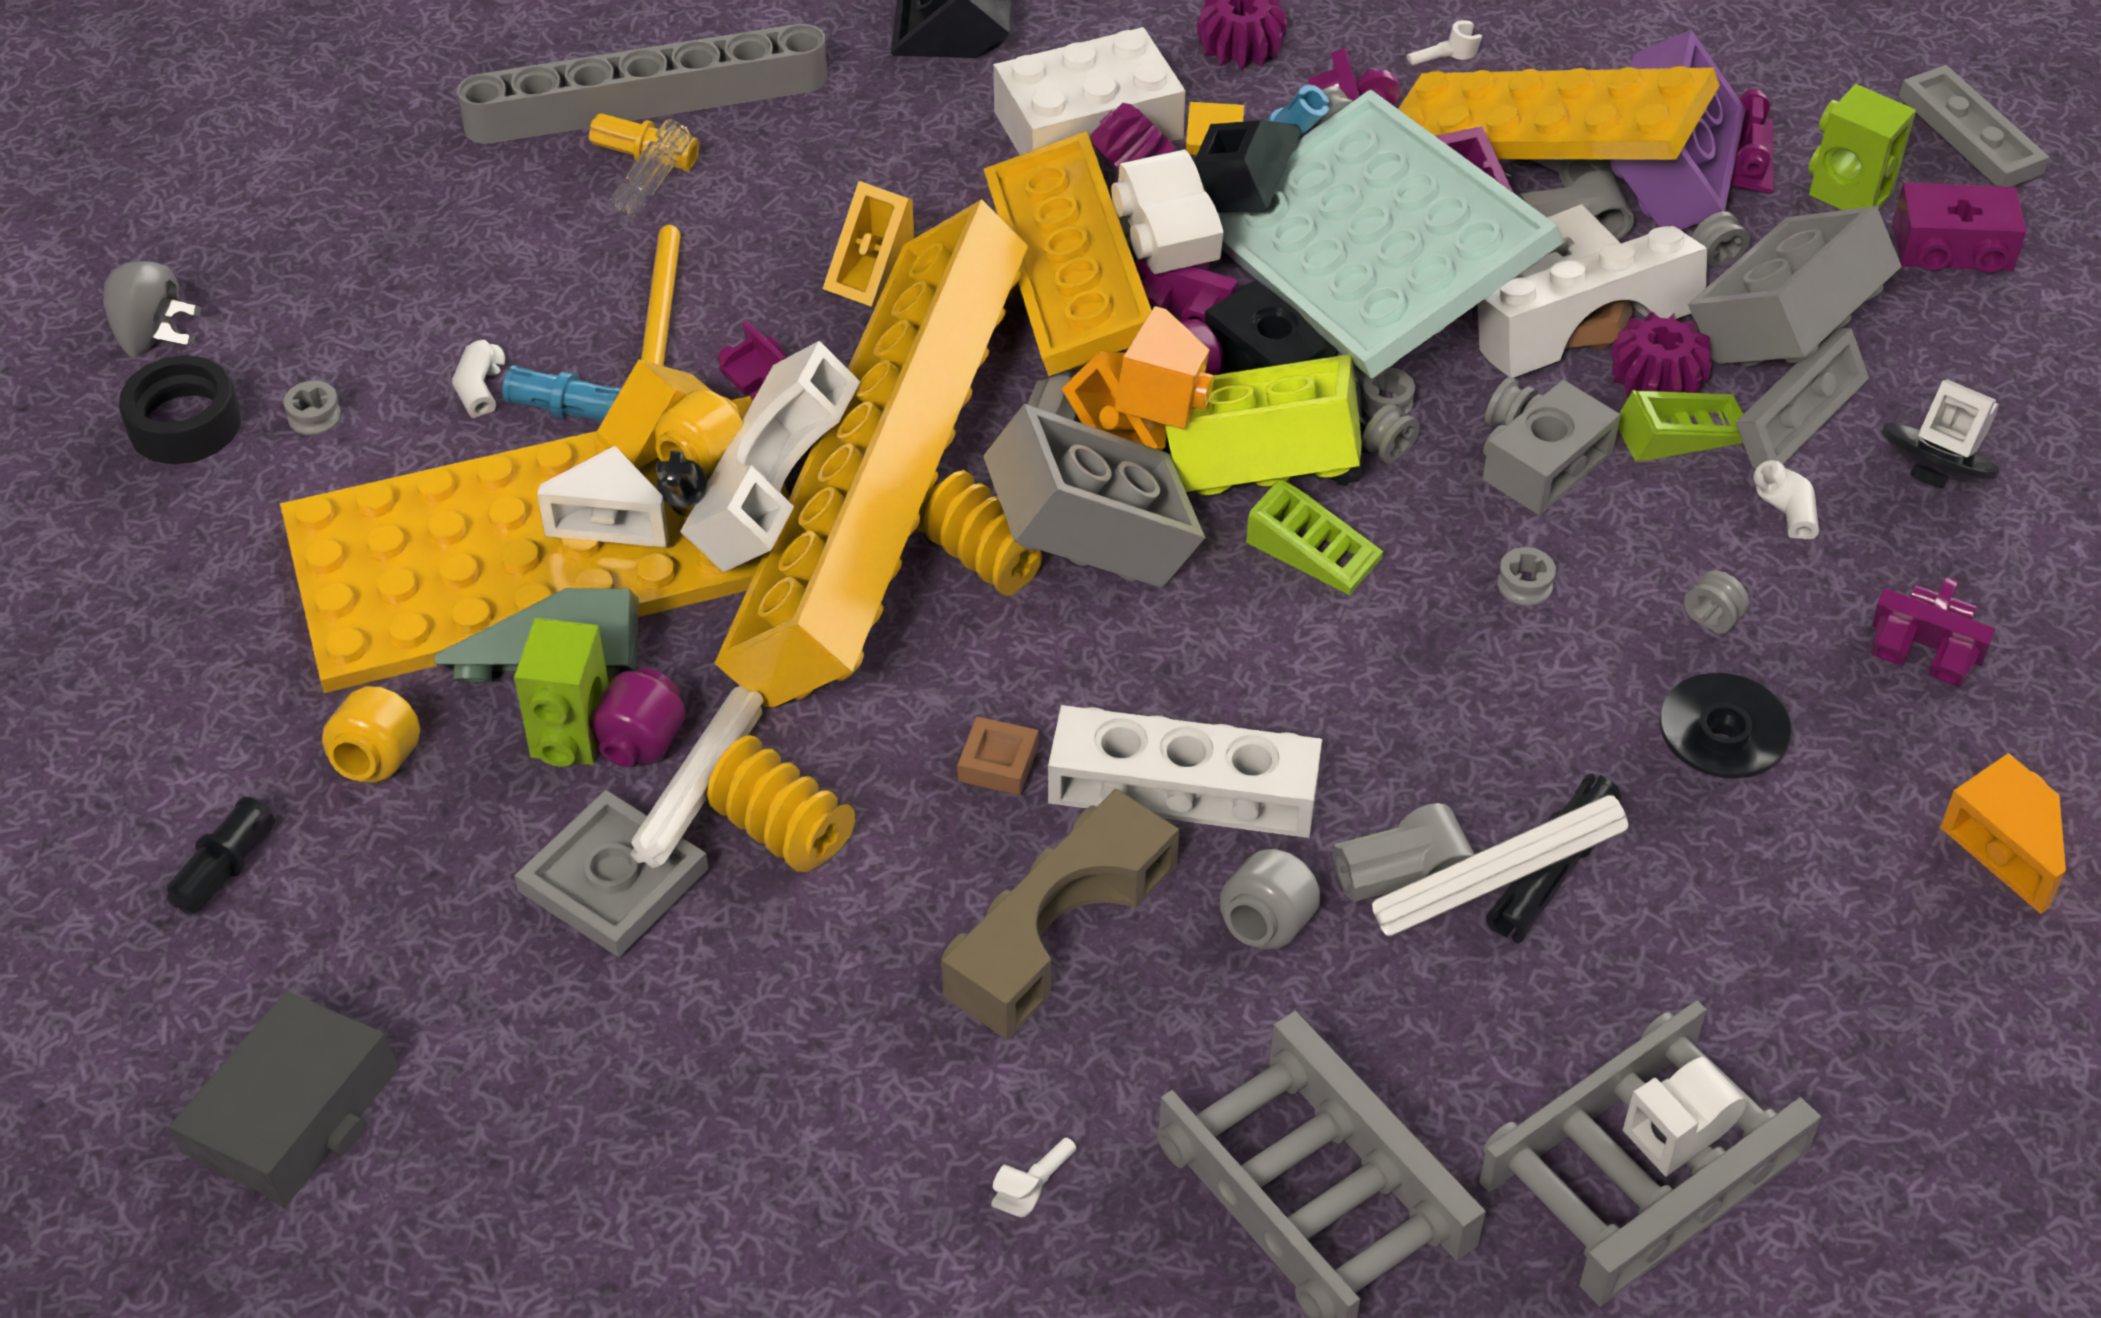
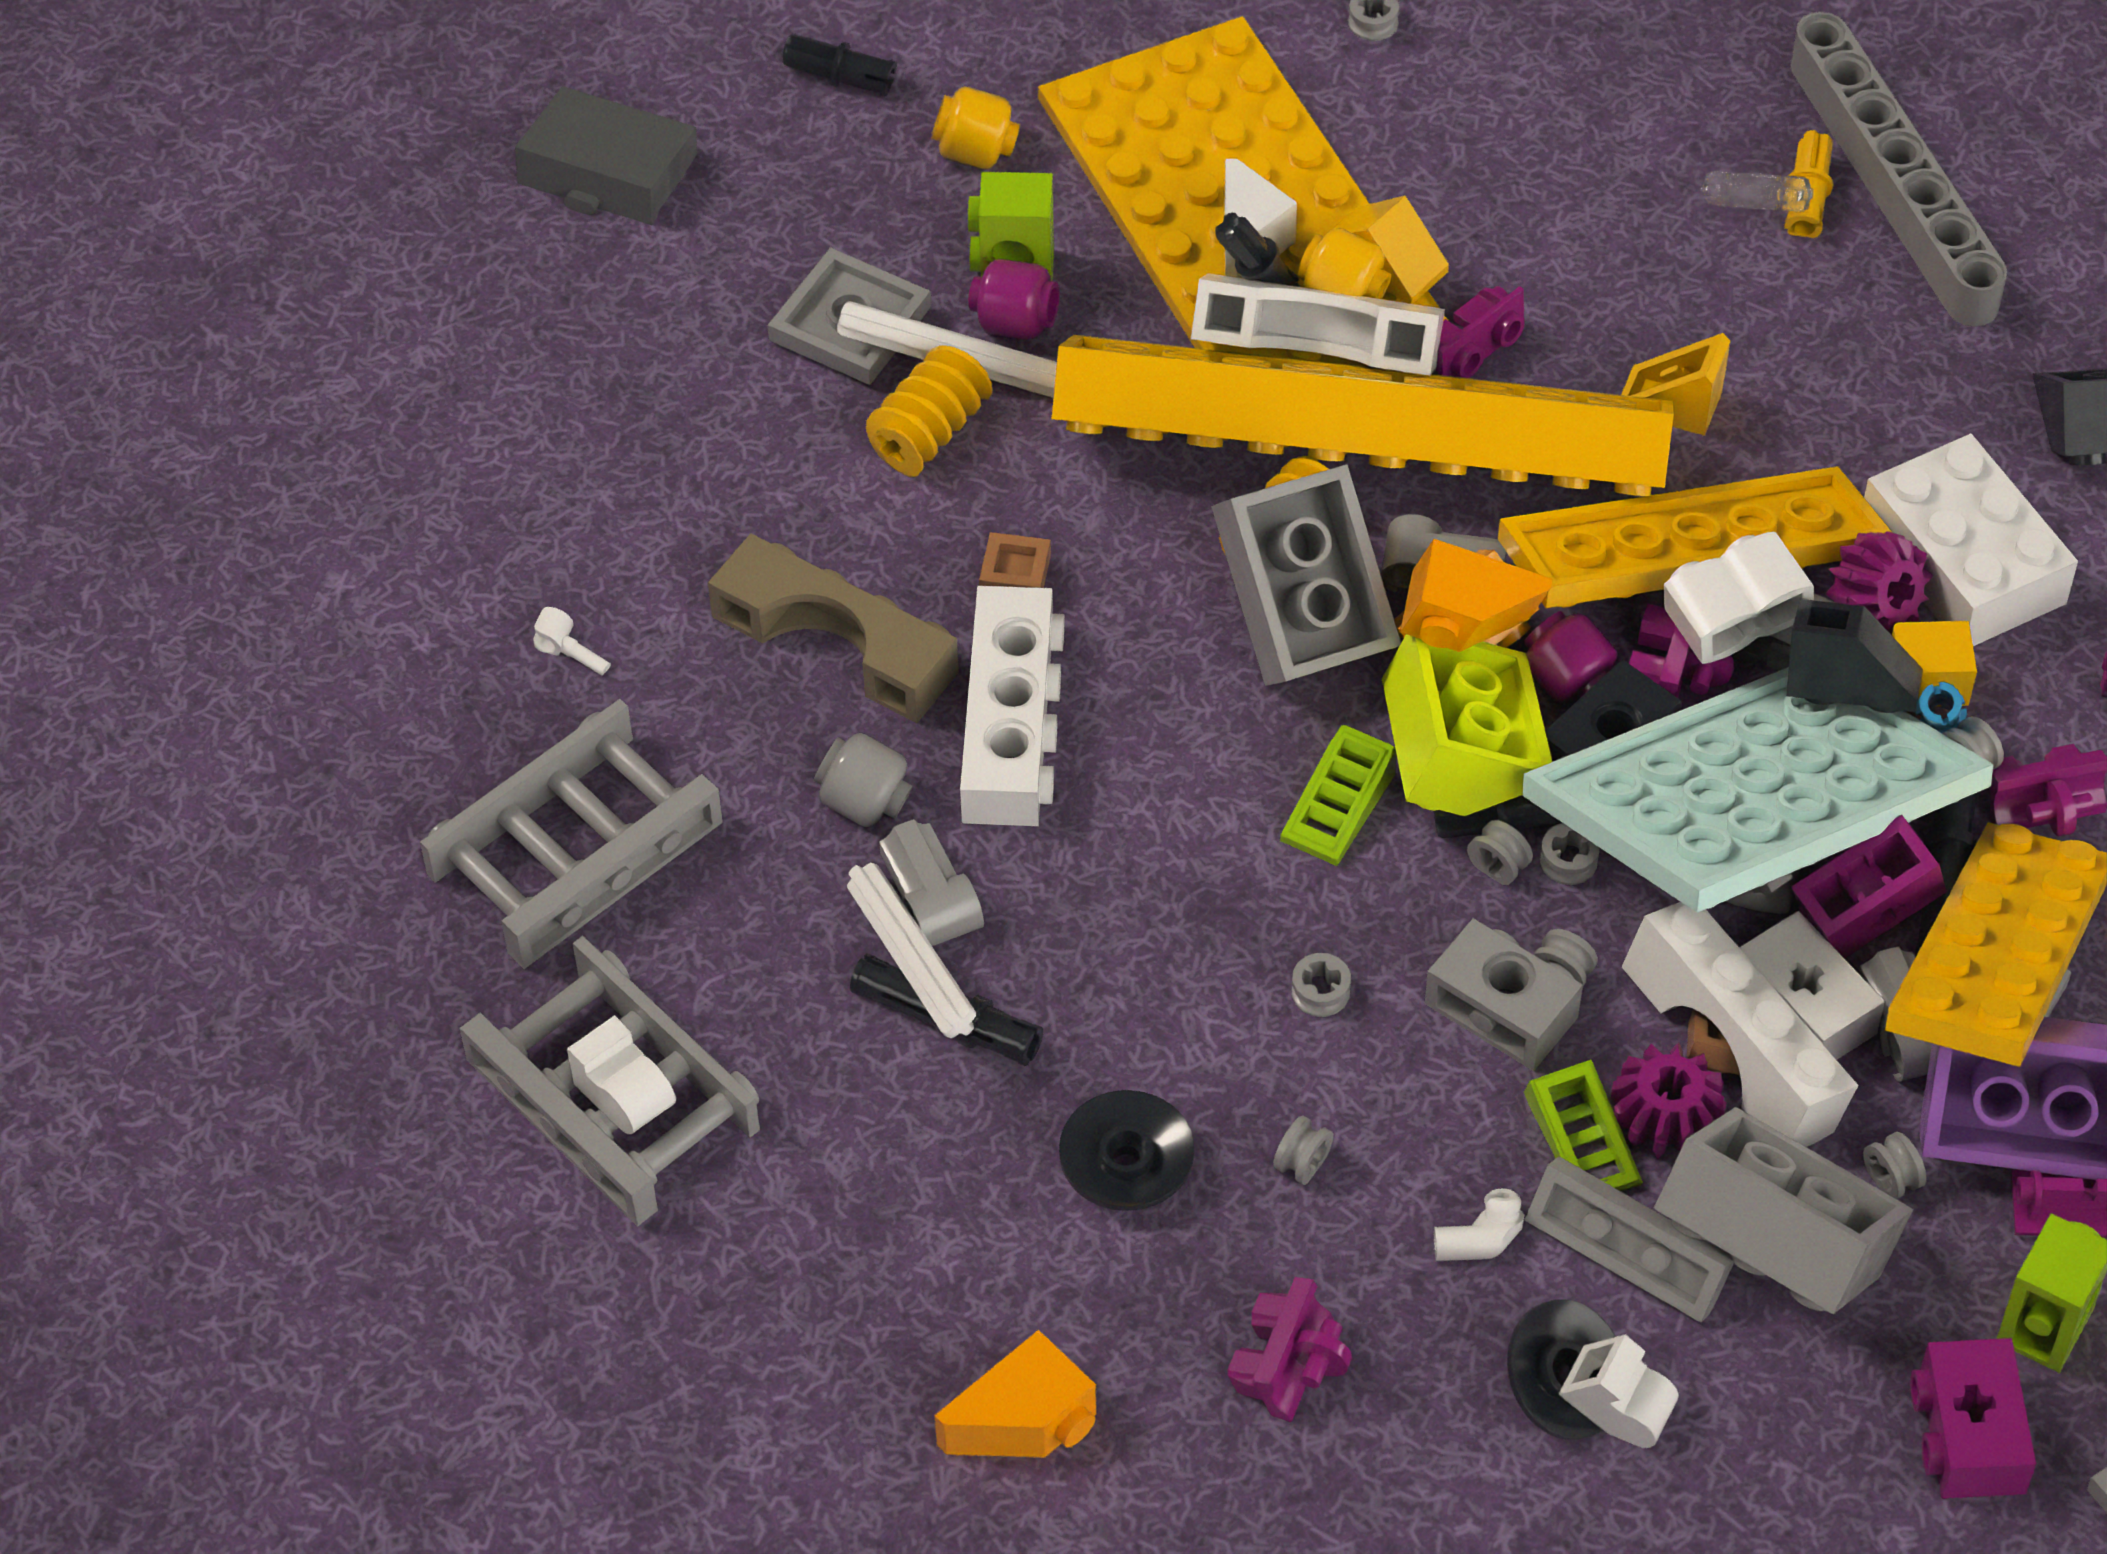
camera: 85 degrees right, 5 degrees up
sand green slope [435,588,639,683] -> none
white arm [452,340,505,418] -> none
dark azure pin [502,365,622,422] -> none
yellow piece [641,225,681,366] -> none

